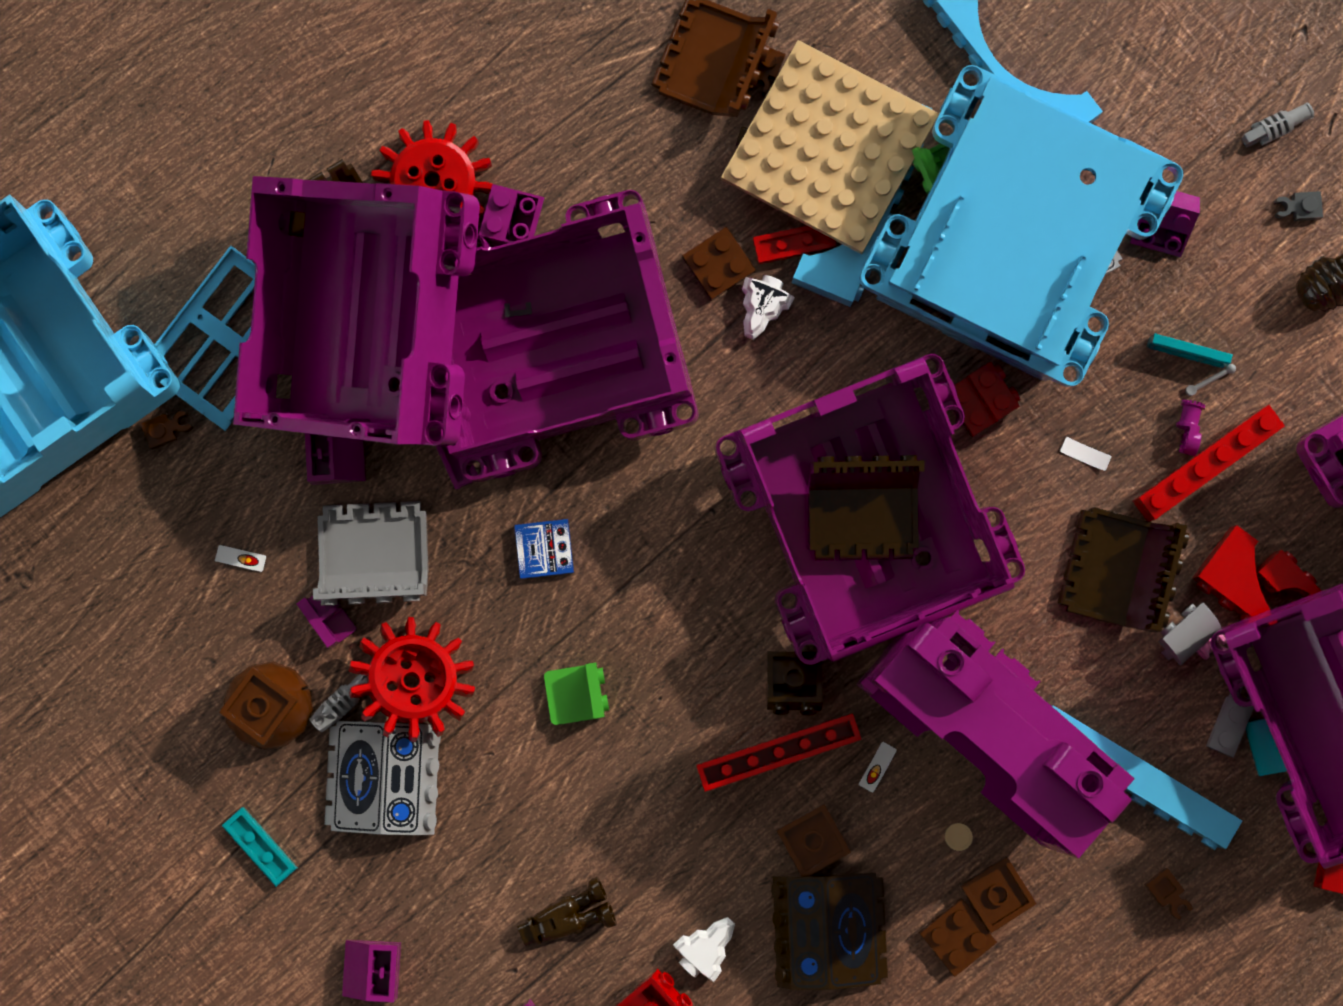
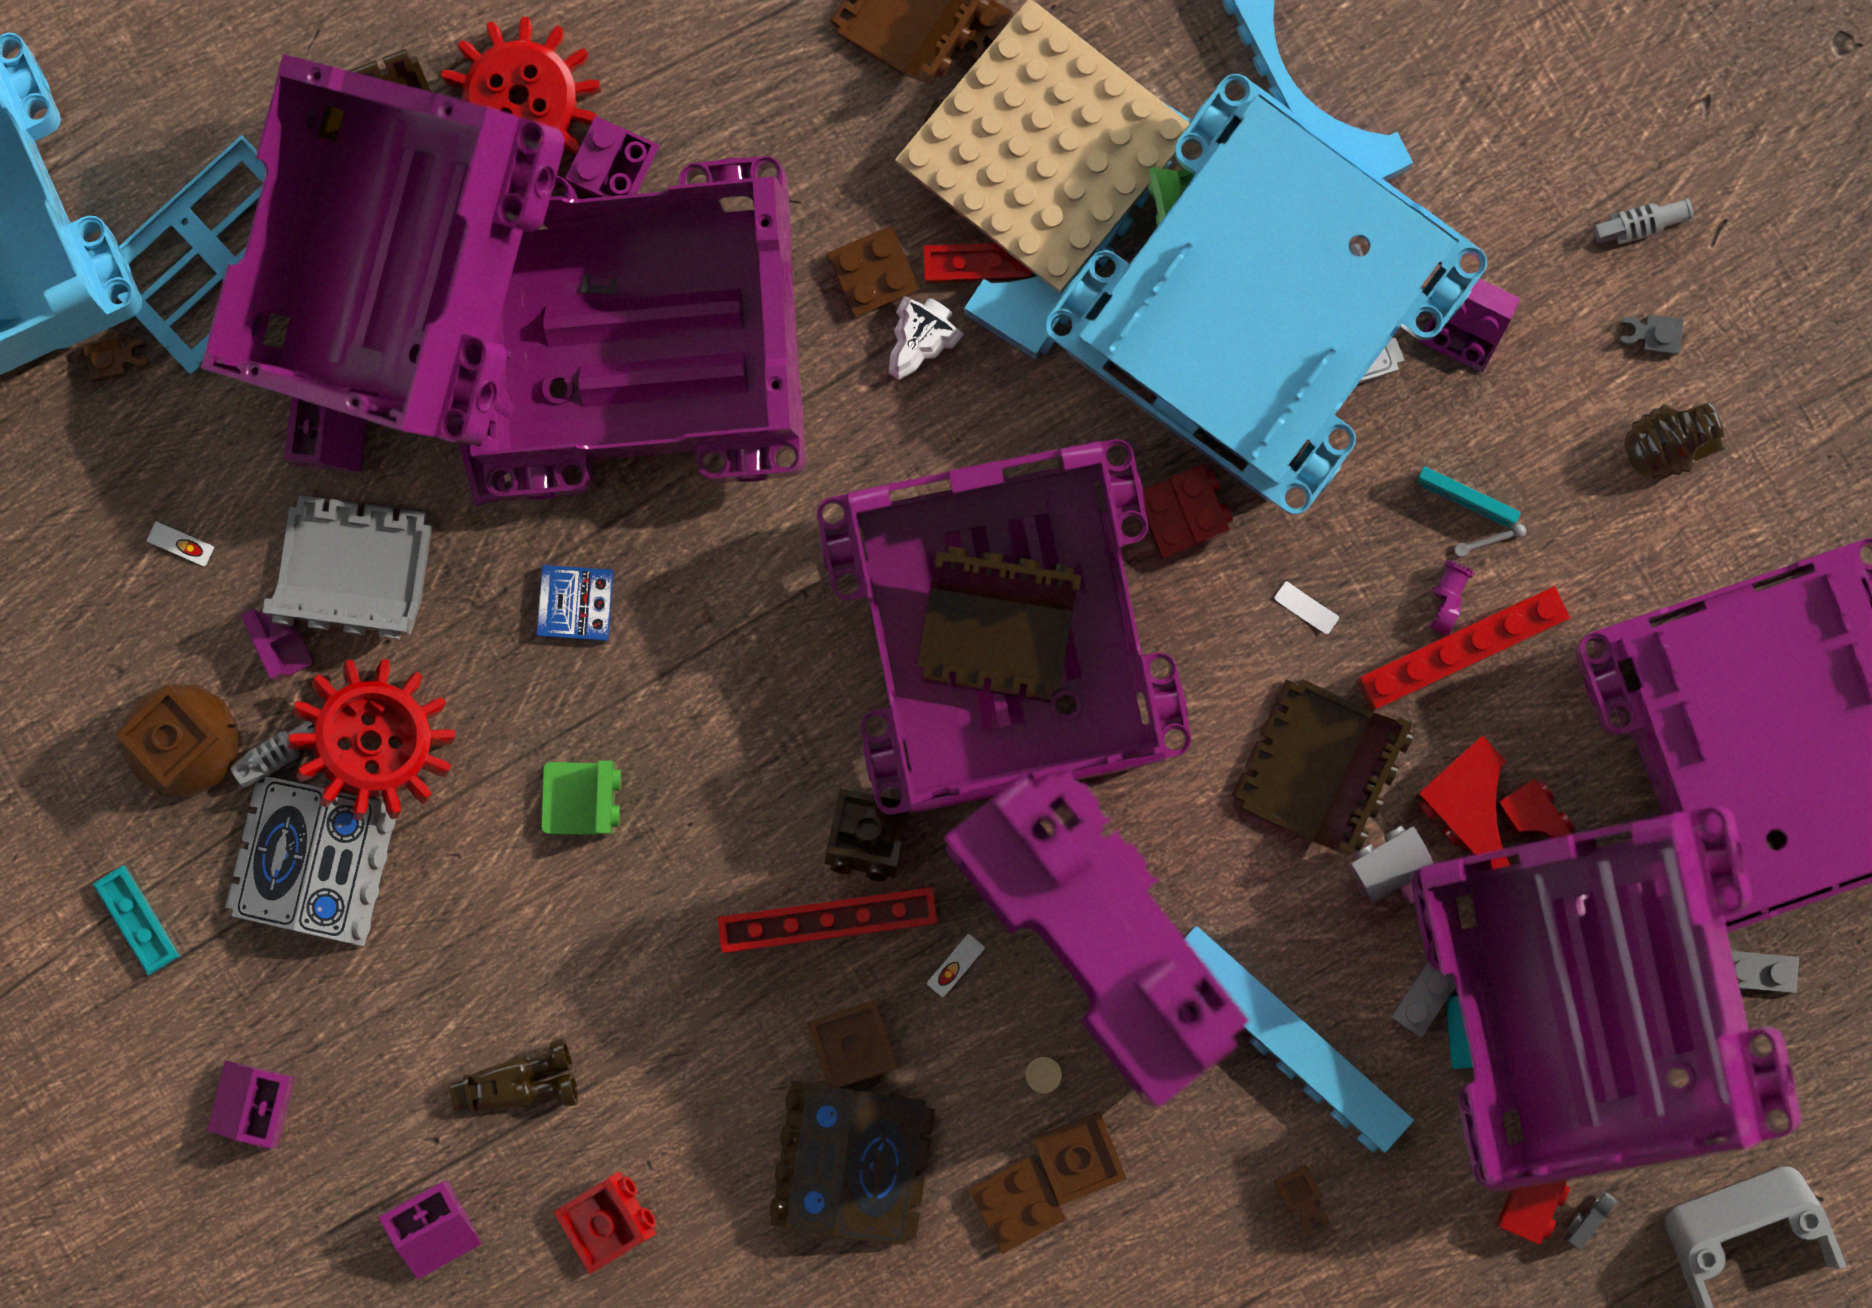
camera: 15 degrees right, 0 degrees up
white rock [673,917,735,982] -> none

